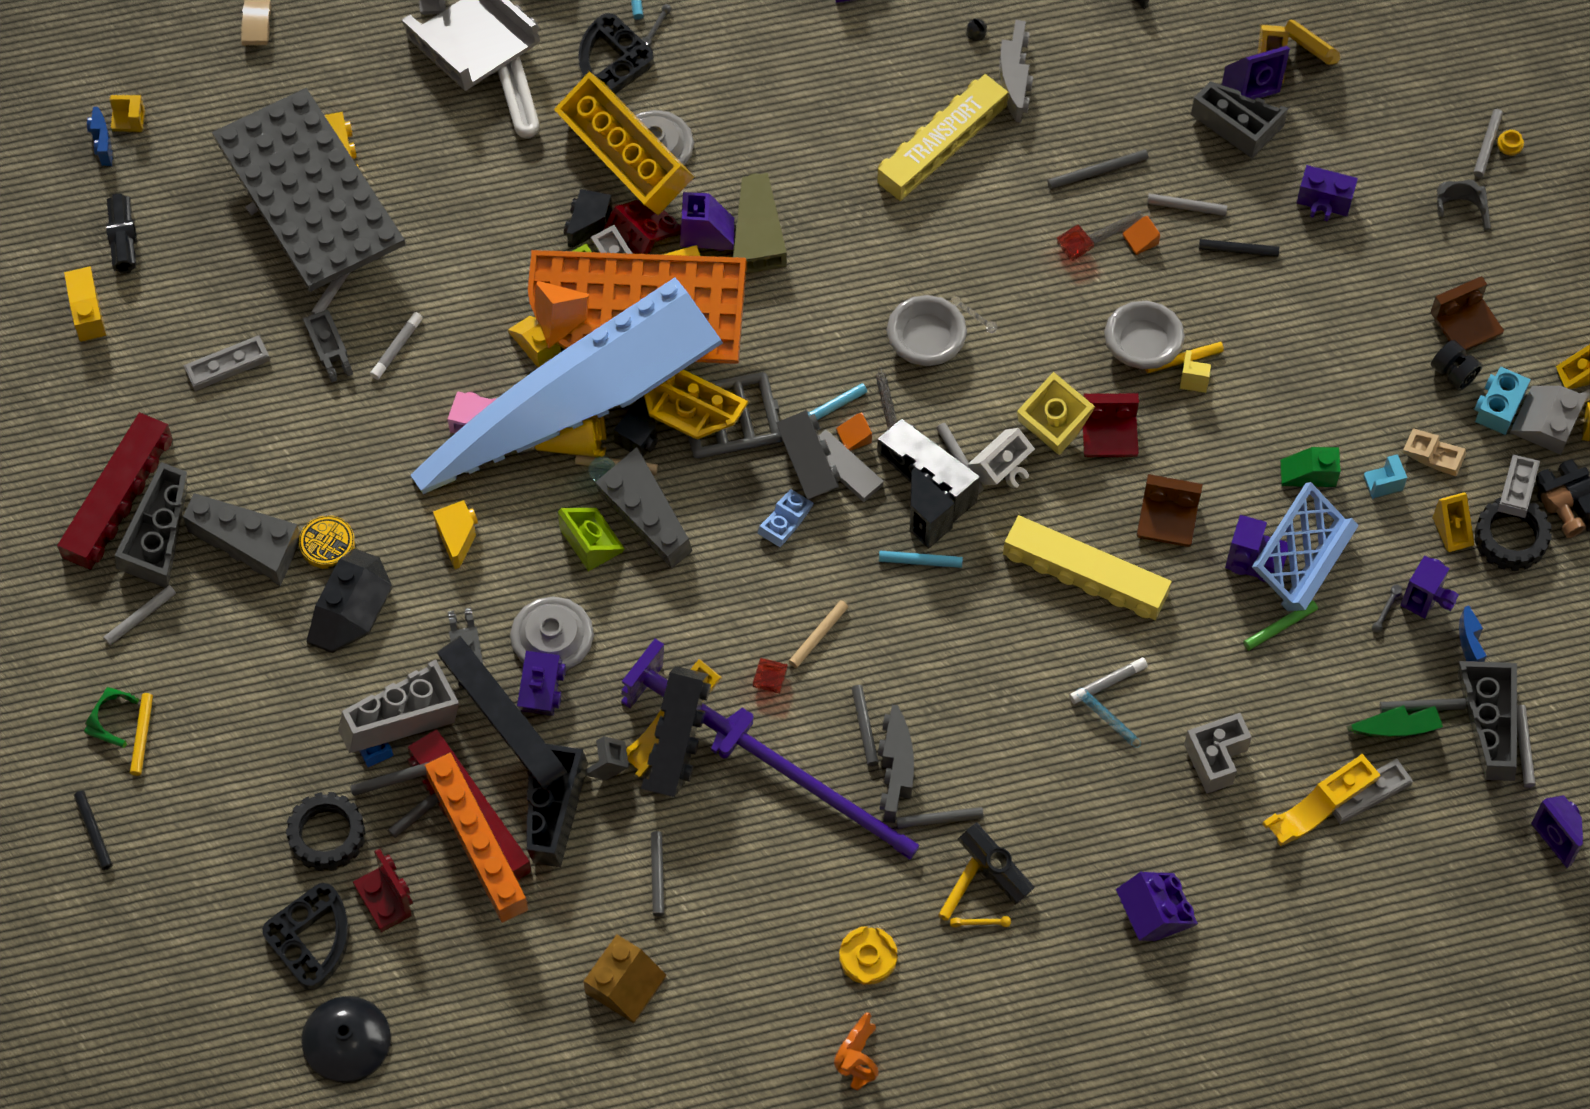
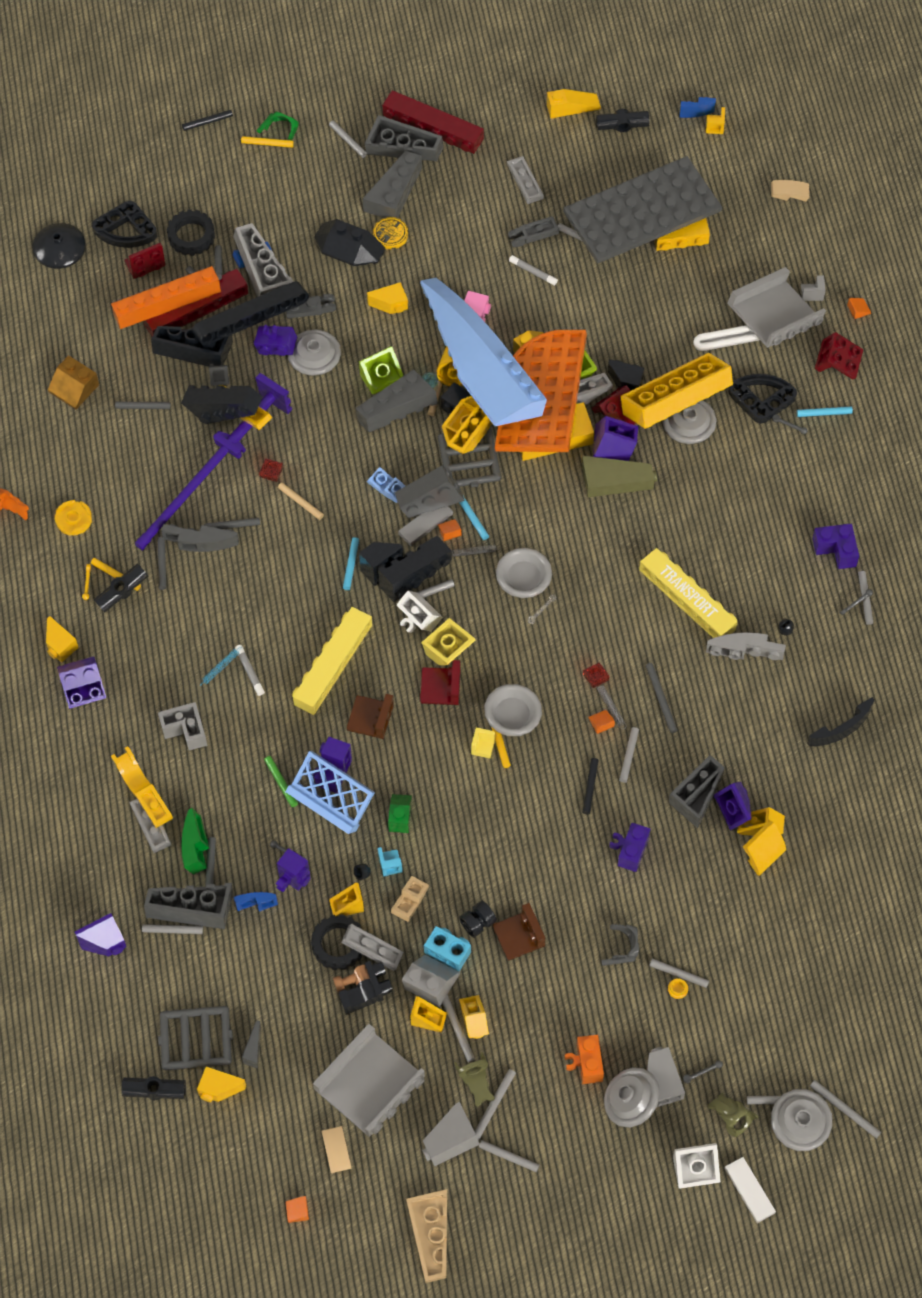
camera: 95 degrees right, 0 degrees up
orange slope [534,281,589,349] -> none
none -> yellow slope [46,616,79,662]
none -> black hinge [353,864,371,880]

